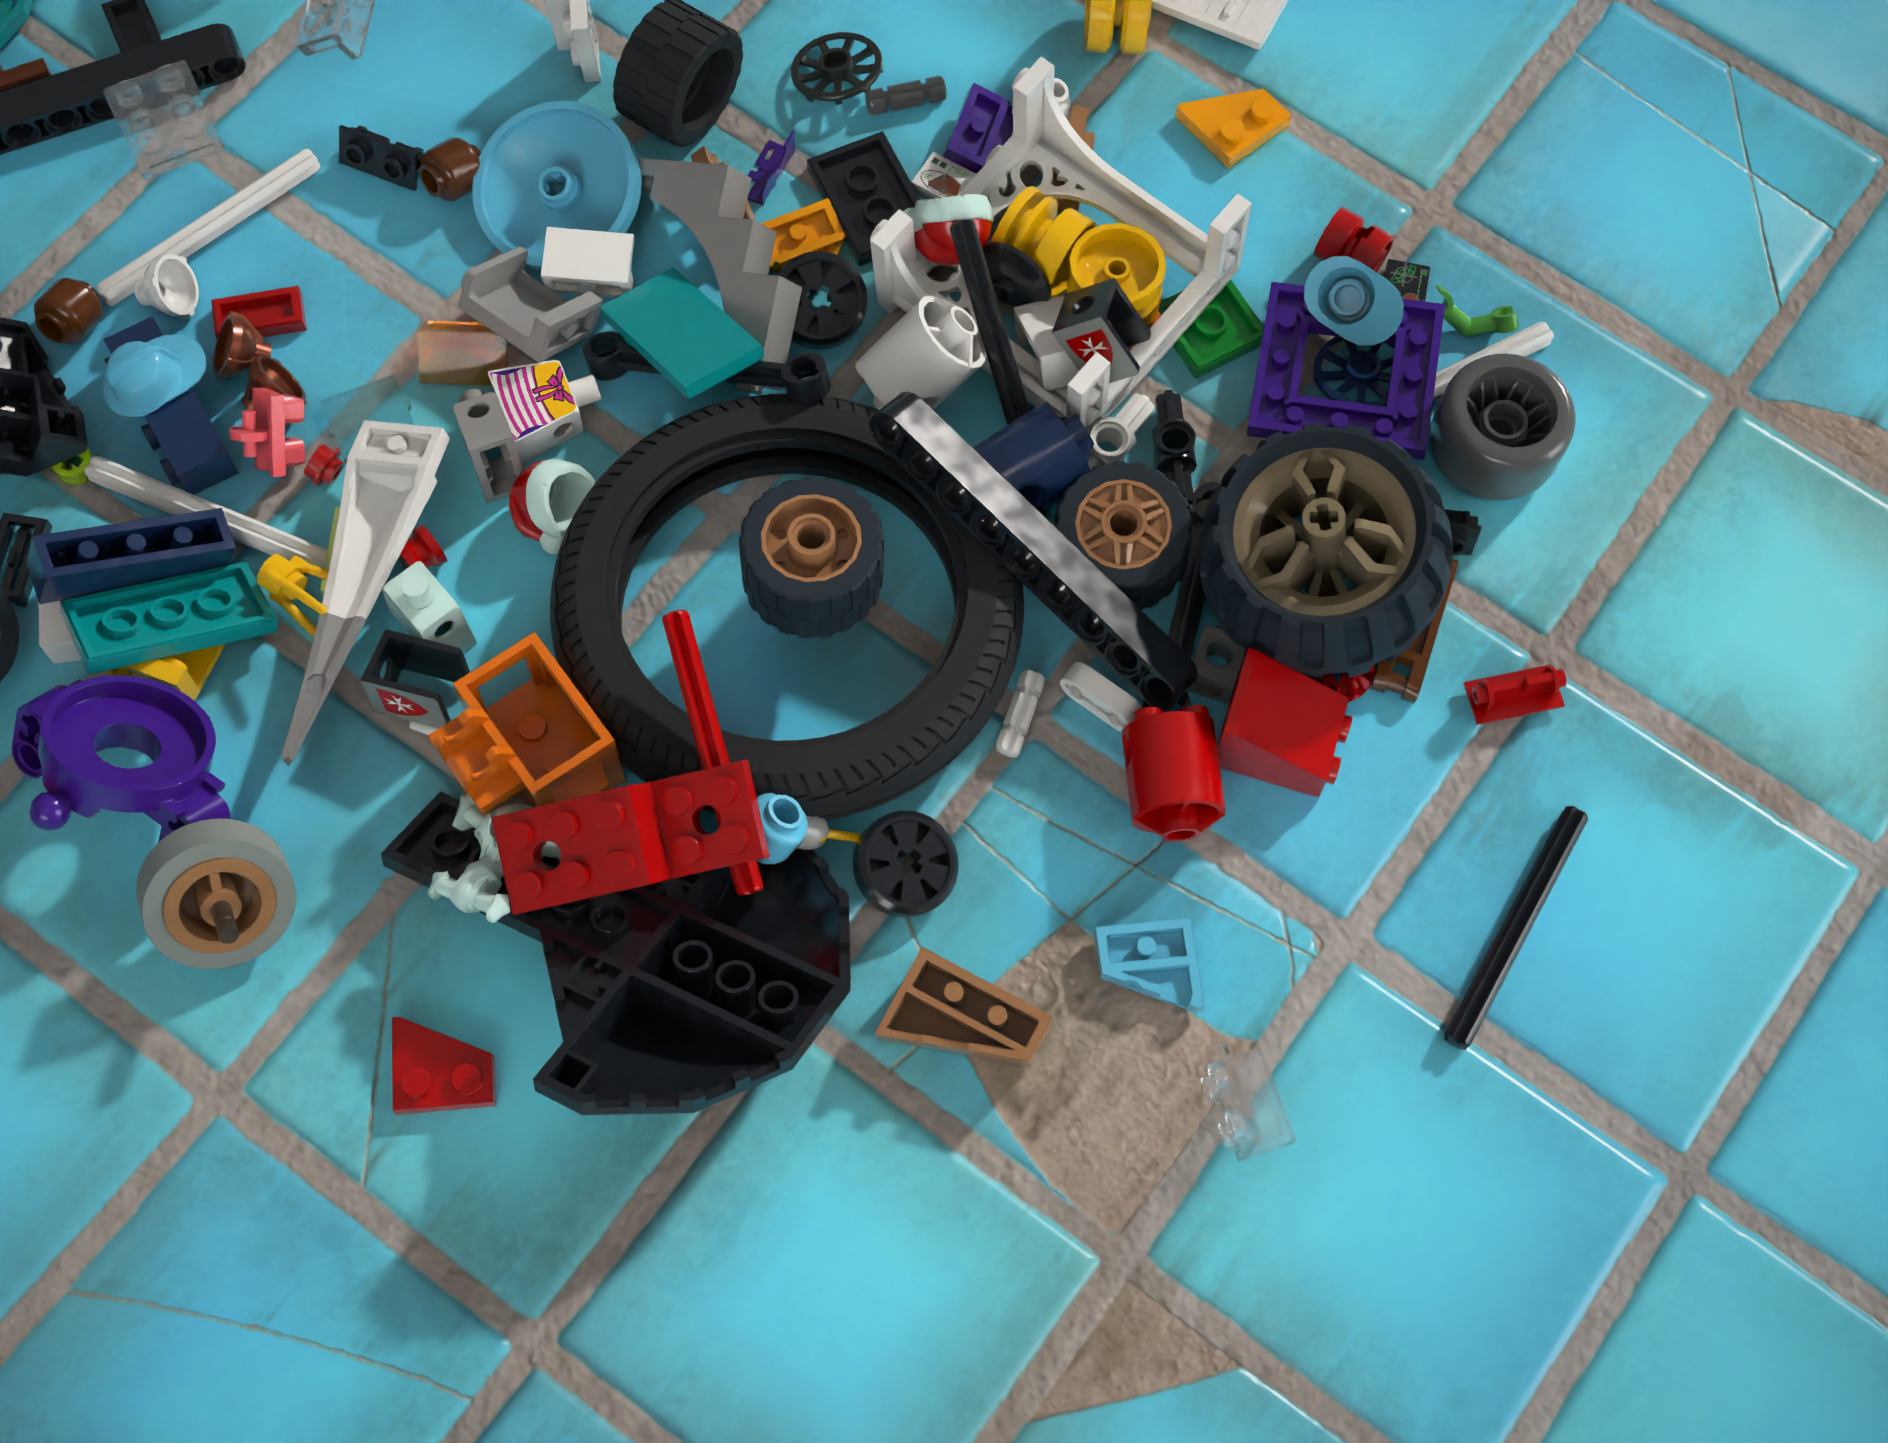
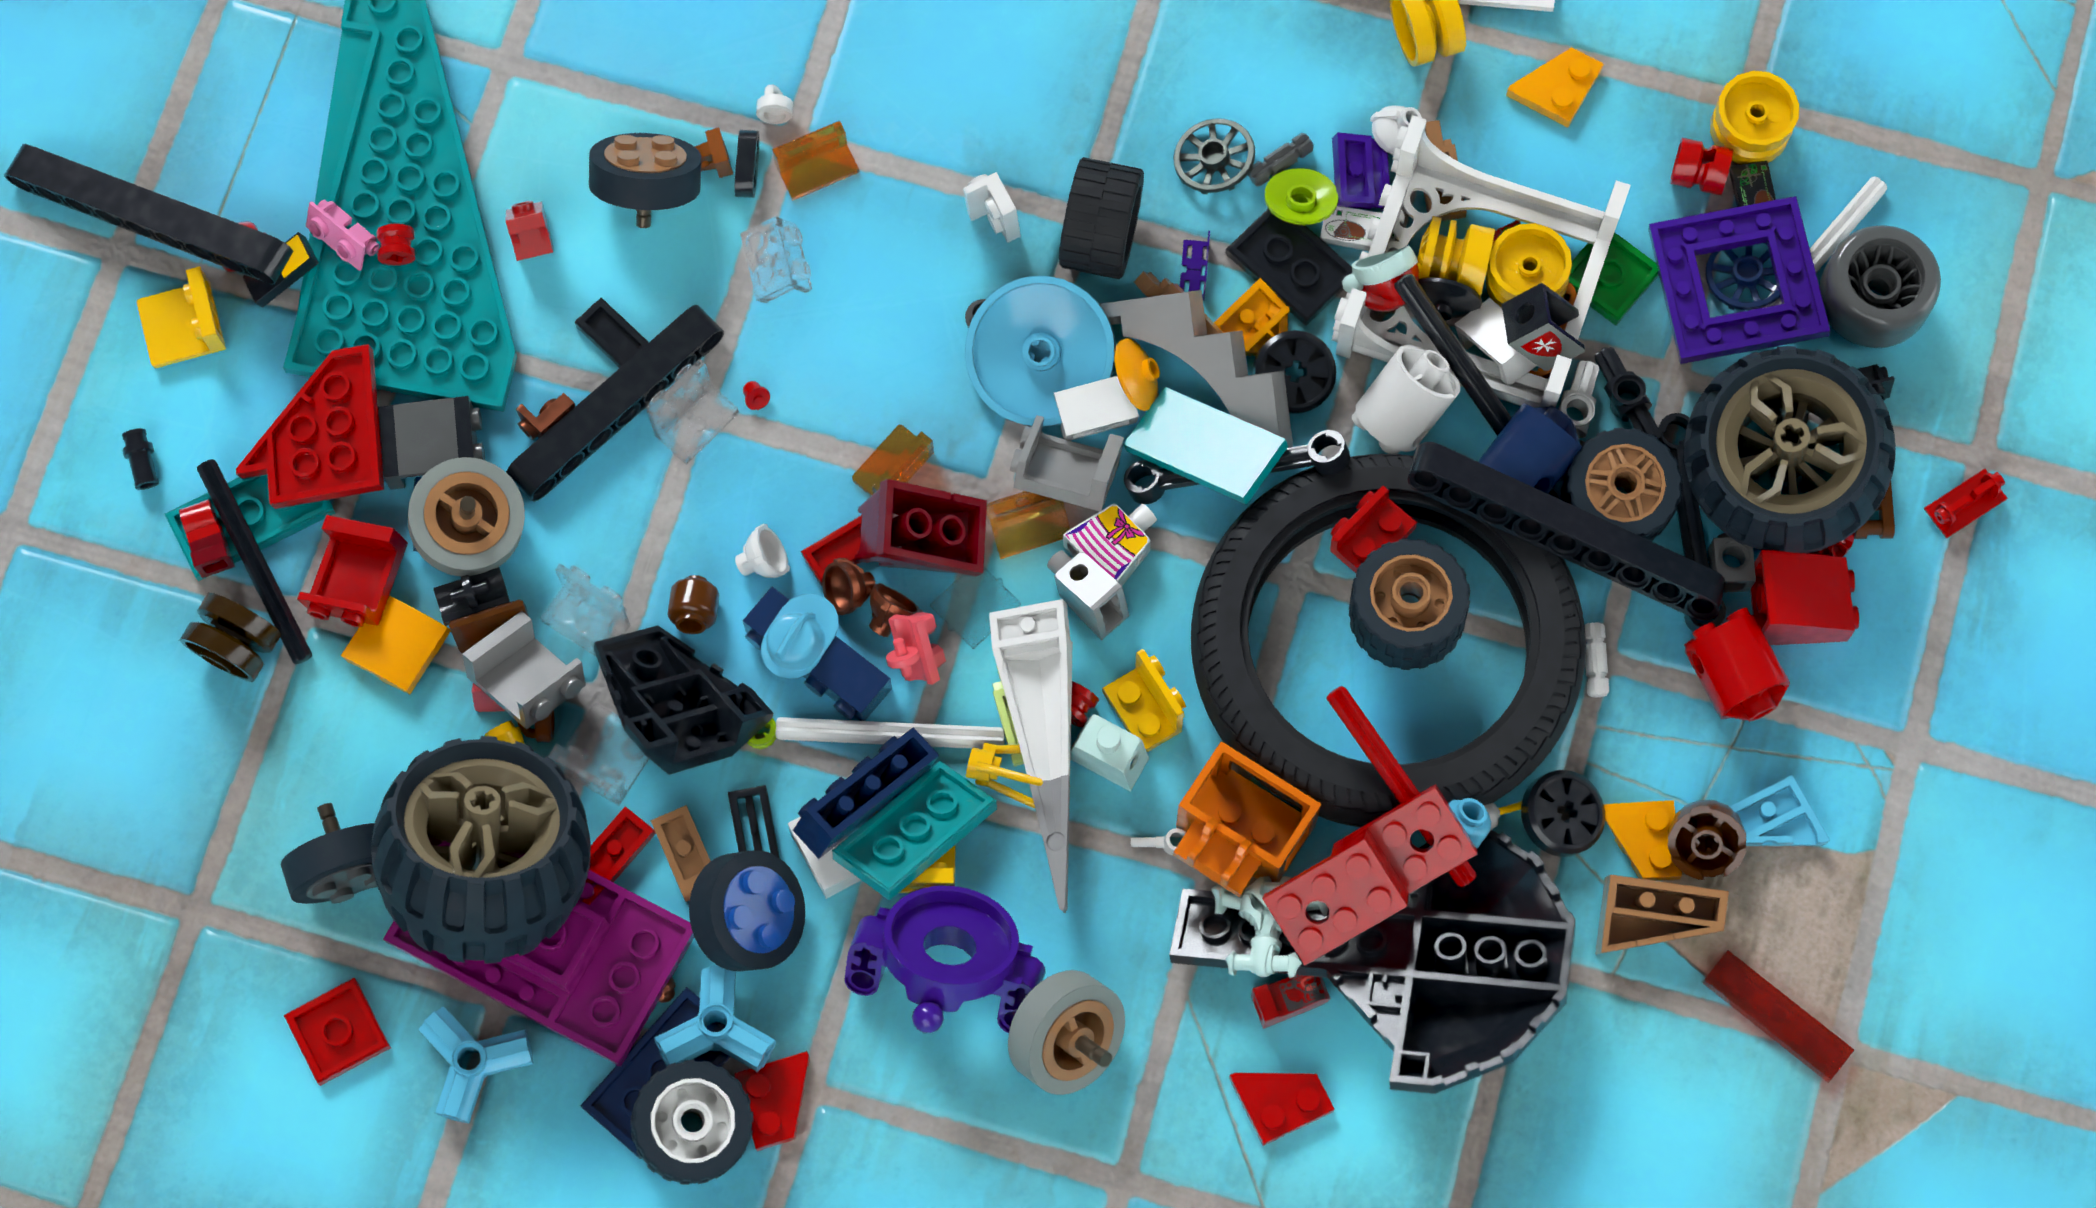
camera: 15 degrees left, 5 degrees up
white axle [96,148,321,306] -> none
red plate [304,444,345,486] -> none
black hinge [339,125,424,191] -> none
black piece [360,629,470,728] -> none
reddish brown head [419,137,481,201] -> none
light aqua piece [509,458,595,555] -> none
white beam [1060,662,1142,731] -> none
clear bracket [1201,1044,1297,1162] -> none
medium azure piece [1304,256,1404,346] -> none
bright green arm [1422,286,1519,336] -> none
black axle [1444,806,1588,1050] -> none
none -> red piece [743,381,770,410]
none -> clear orange panel [852,425,934,496]
none -> dark red piece [855,479,987,577]
none -> yellow bracket [1102,649,1186,752]
none -> light orange dish [1114,338,1160,411]
none -> red leg [1251,975,1331,1029]
none -> lime dish [1264,168,1339,225]
none -> red bracket [1330,485,1417,573]
none -> light orange wing [1604,800,1682,881]
none -> reddish brown cylinder [1668,800,1746,880]
none -> clear red plate [1702,950,1854,1082]
none -> yellow wheel [1710,71,1799,164]

